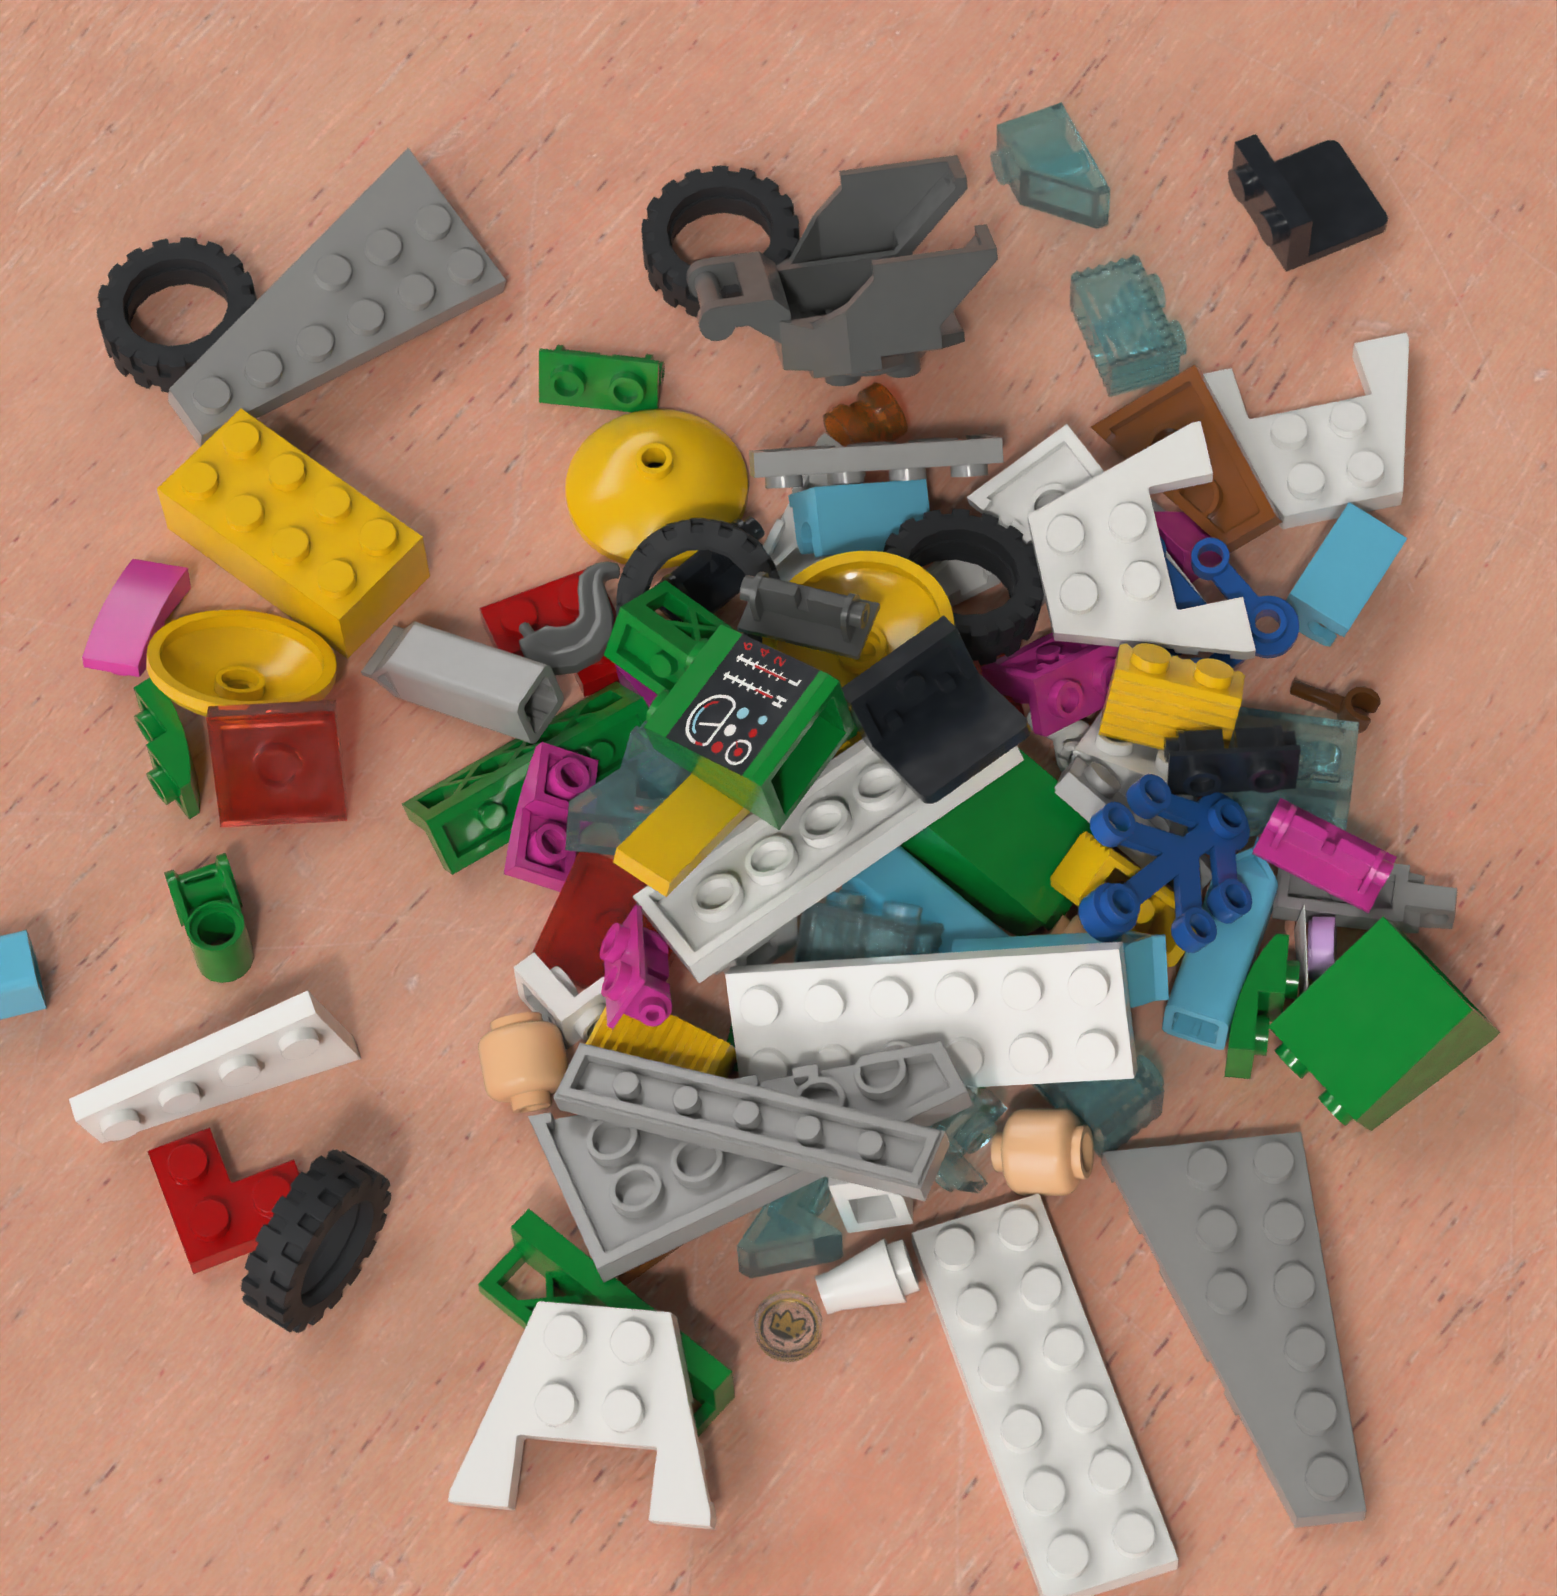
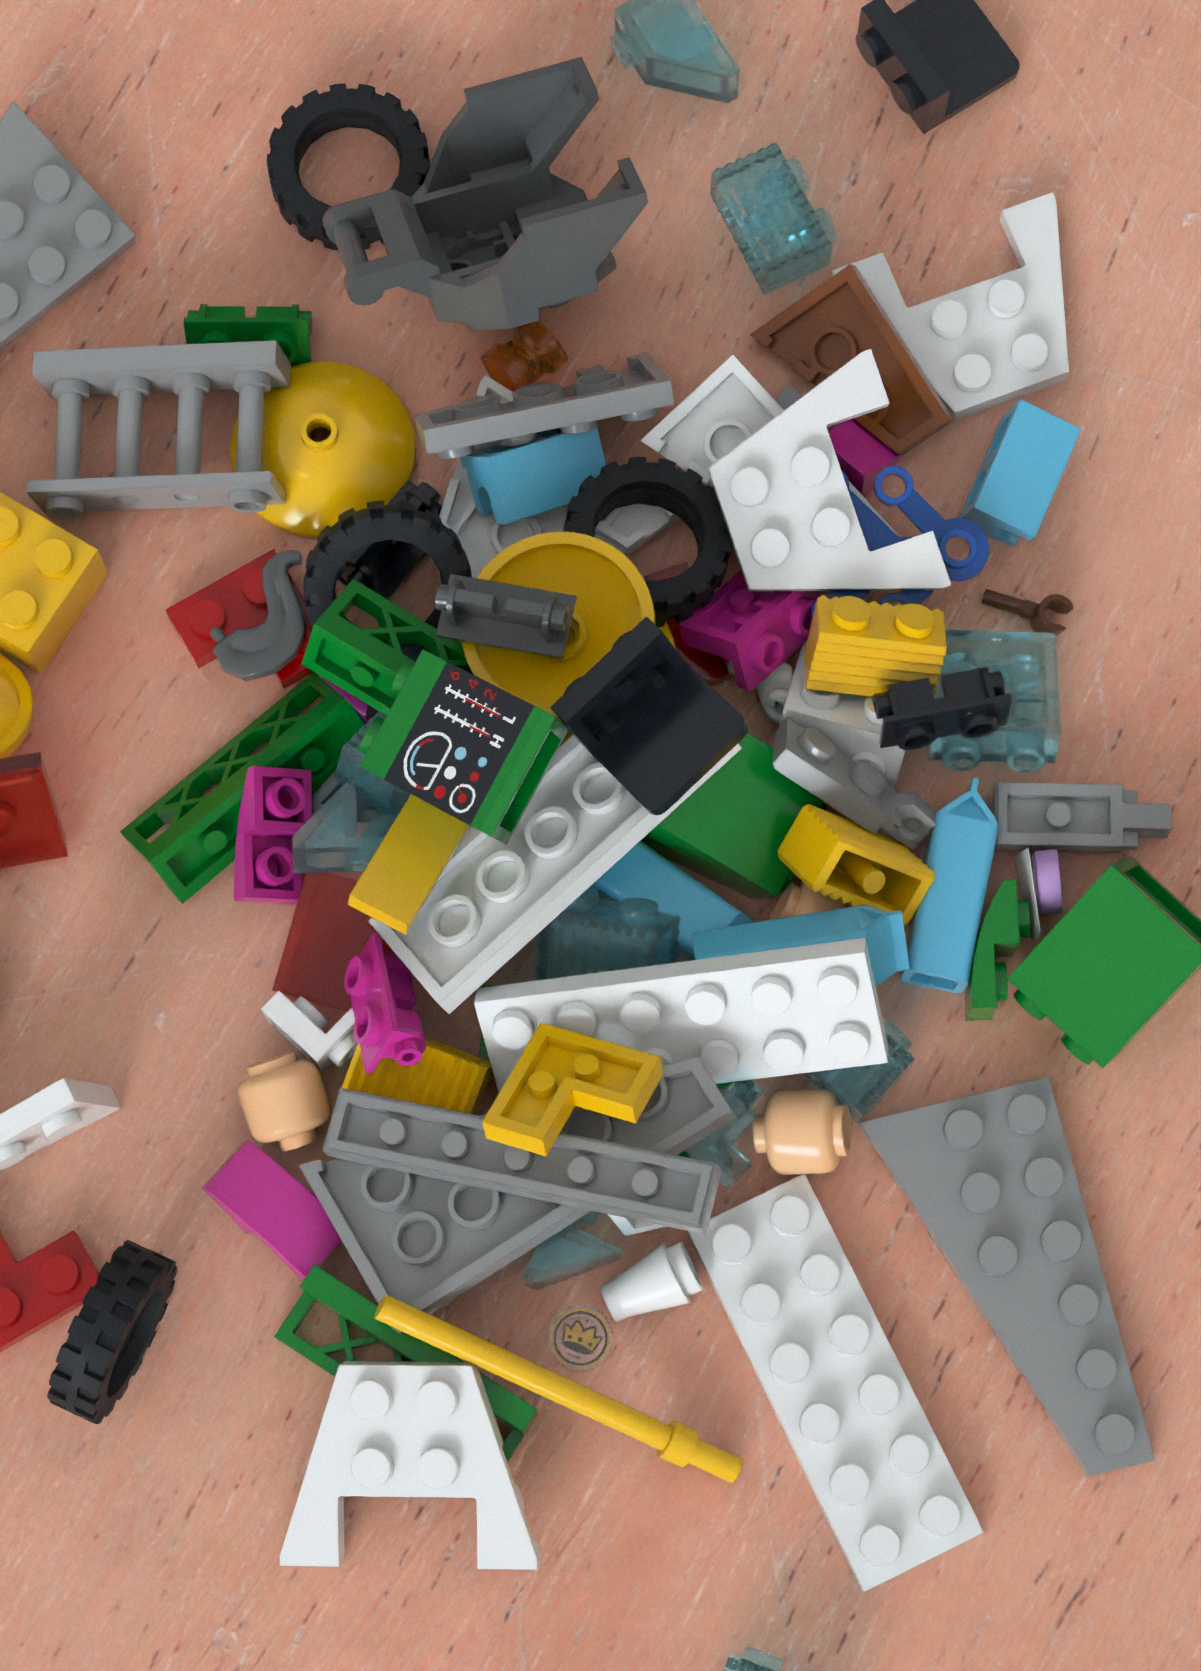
camera: 10 degrees left, 15 degrees up
light grey piece [361,621,564,744] -> none
blue plant [1078,774,1252,953] -> none
dark pink hinge [1252,798,1397,914] -> none
none -> light grey fence [26,340,291,520]
none -> dark pink slope [202,1140,342,1279]
none -> yellow bar [374,1294,743,1483]
none -> yellow plate [482,1023,664,1156]

